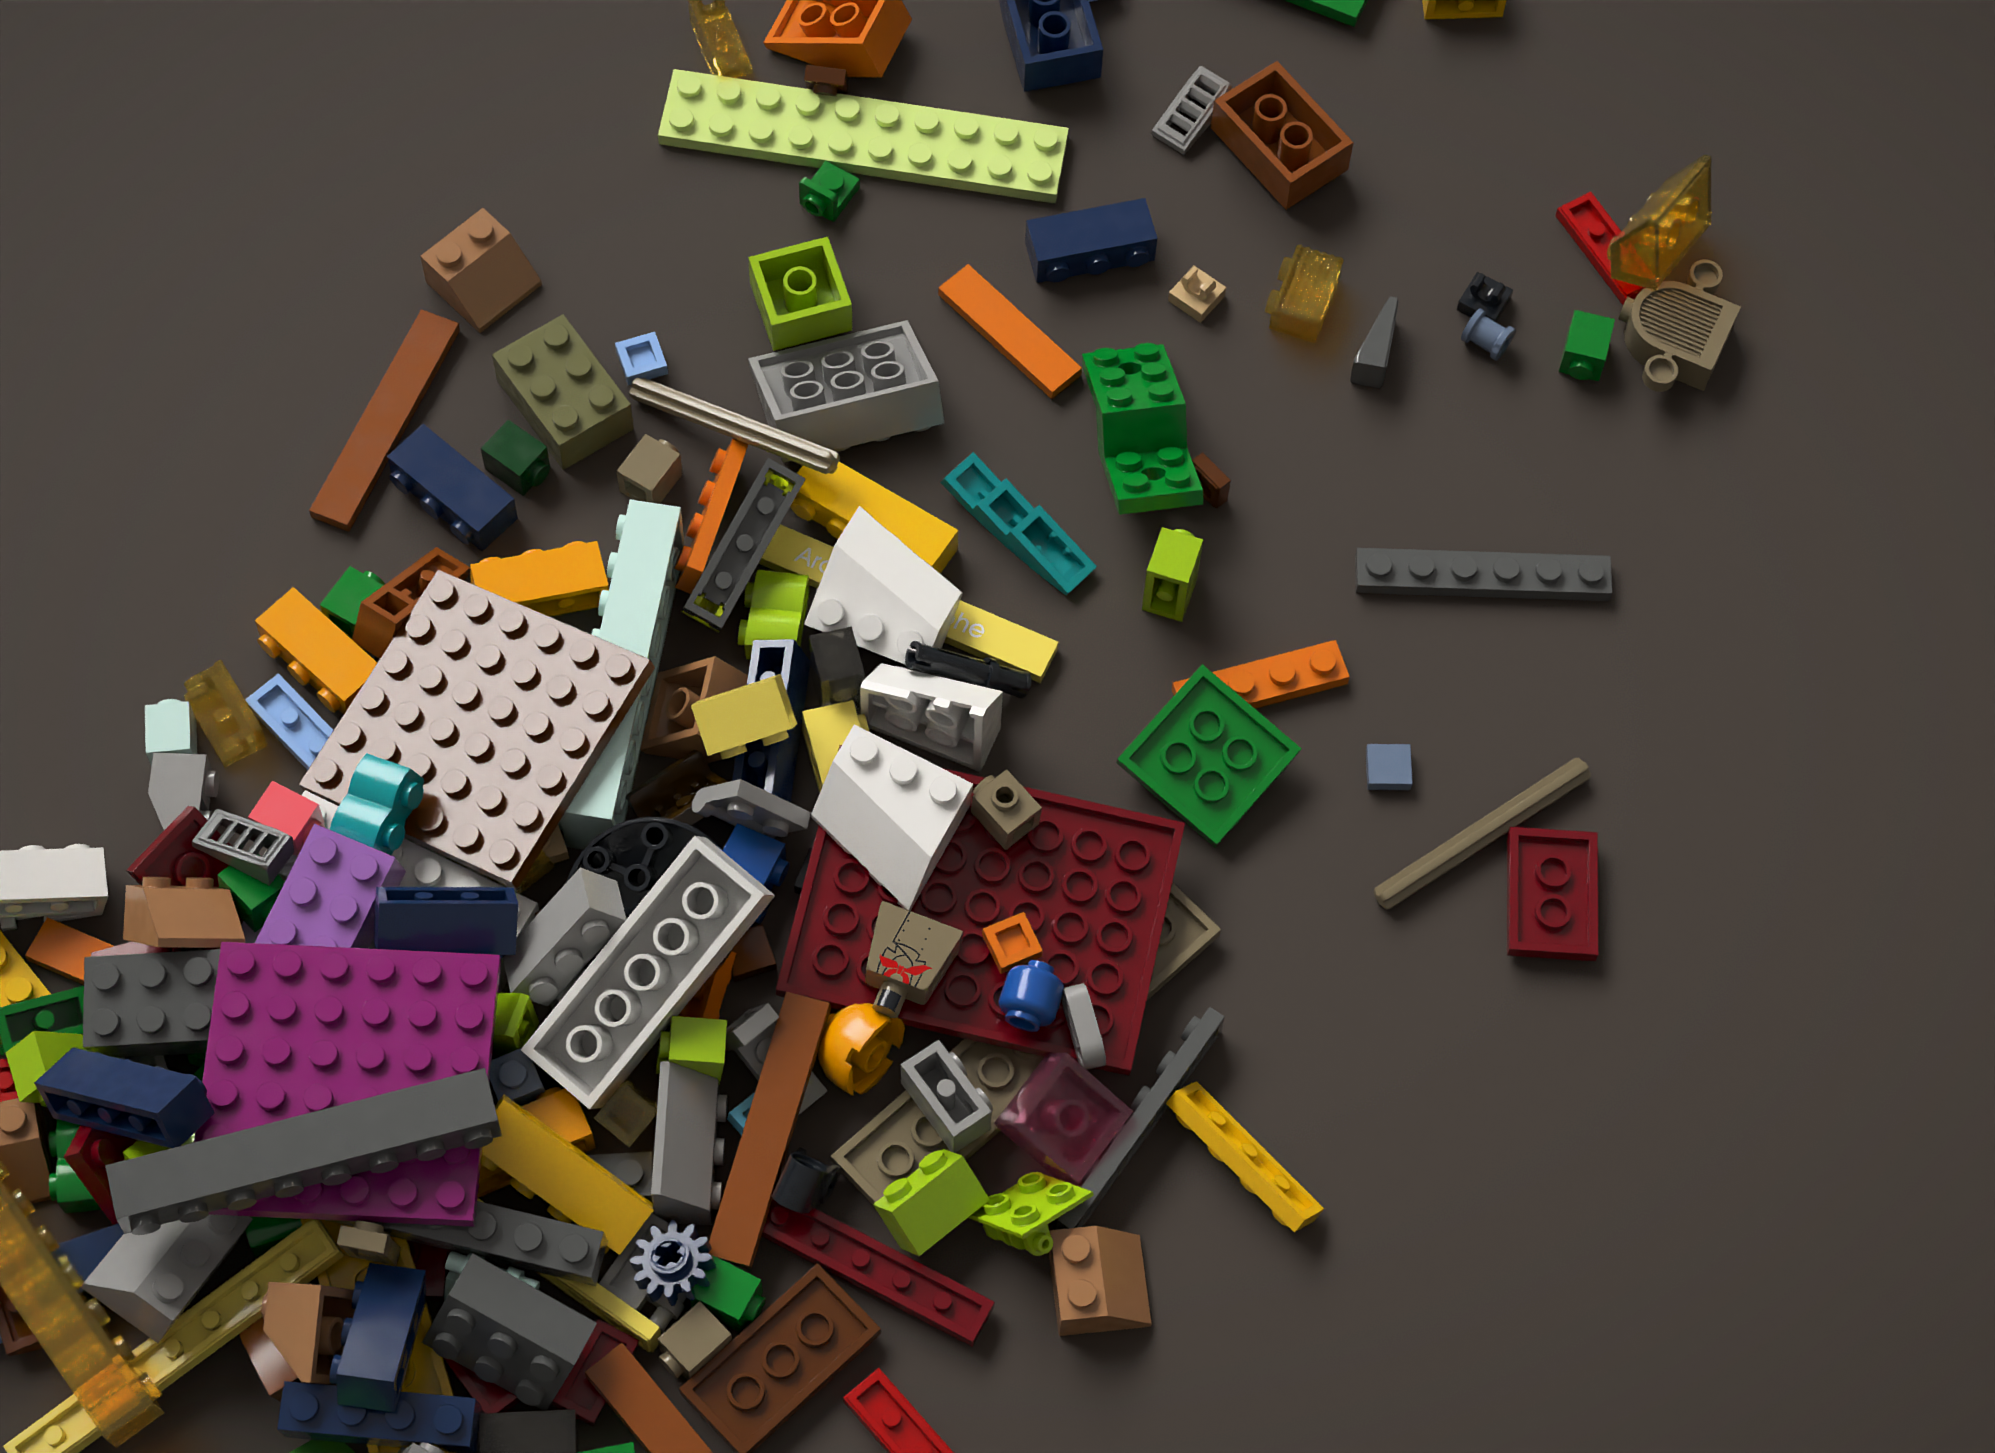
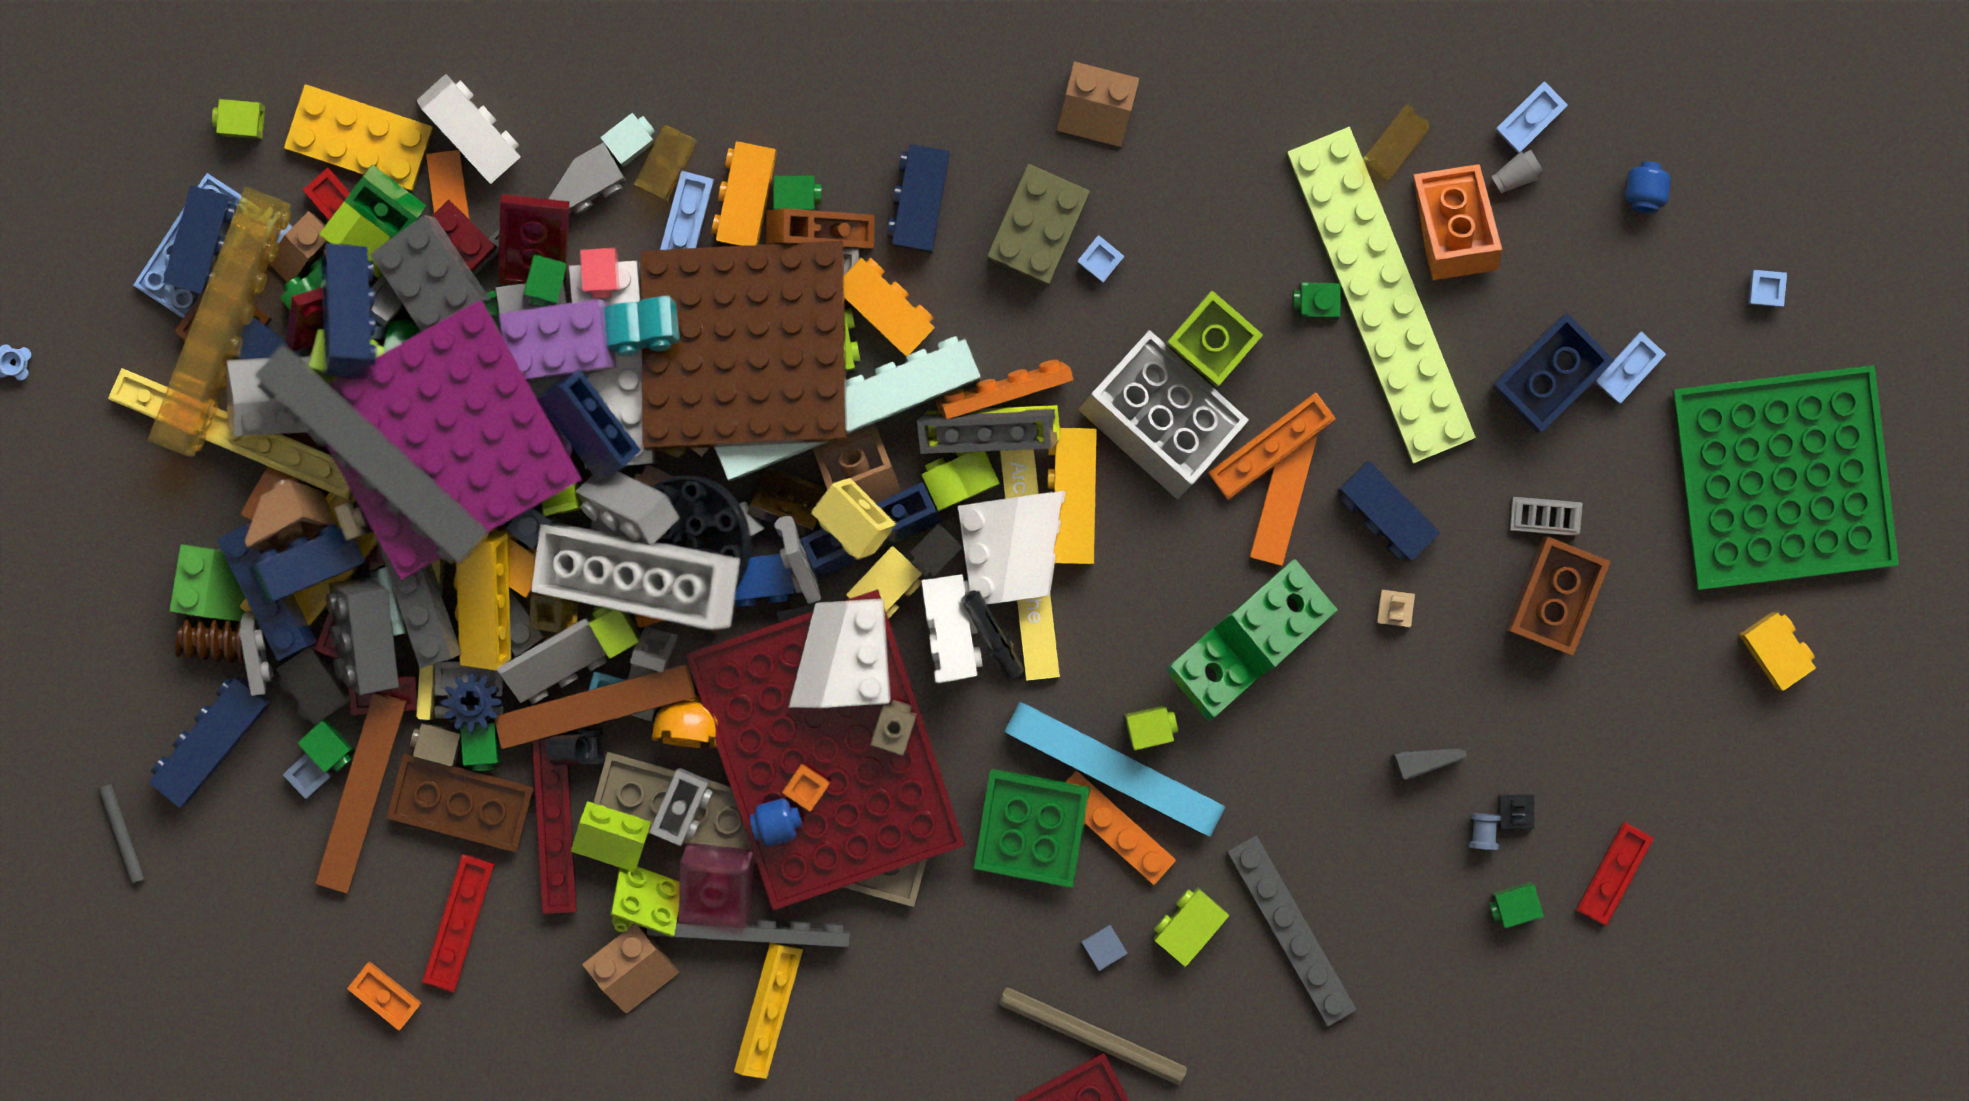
camera: 65 degrees right, 25 degrees up
medium nougat slope [123,877,245,948] -> none
dark grey slope [192,809,294,886] -> none
dark orange tile [309,309,460,532] -> none
dark green brick [481,420,550,496] -> none
dark tan brick [617,434,683,504] -> none
dark tan axle [629,378,840,474] -> none
reddish brown plate [804,64,849,96] -> none
dark tan torso [865,901,963,1018] -> none
teal slope [940,452,1097,595] -> none
light grey beam [1062,983,1106,1071] -> none
reddish brown tile [1192,452,1231,509] -> none
clear yellow brick [1265,244,1344,343] -> none
clear yellow slope [1607,155,1711,290] -> none
dark tan piece [1618,259,1741,392] -> none
none -> medium azure beam [1004,701,1226,837]
none -> lime brick [1153,887,1229,967]
none -> orange tile [1208,392,1337,500]

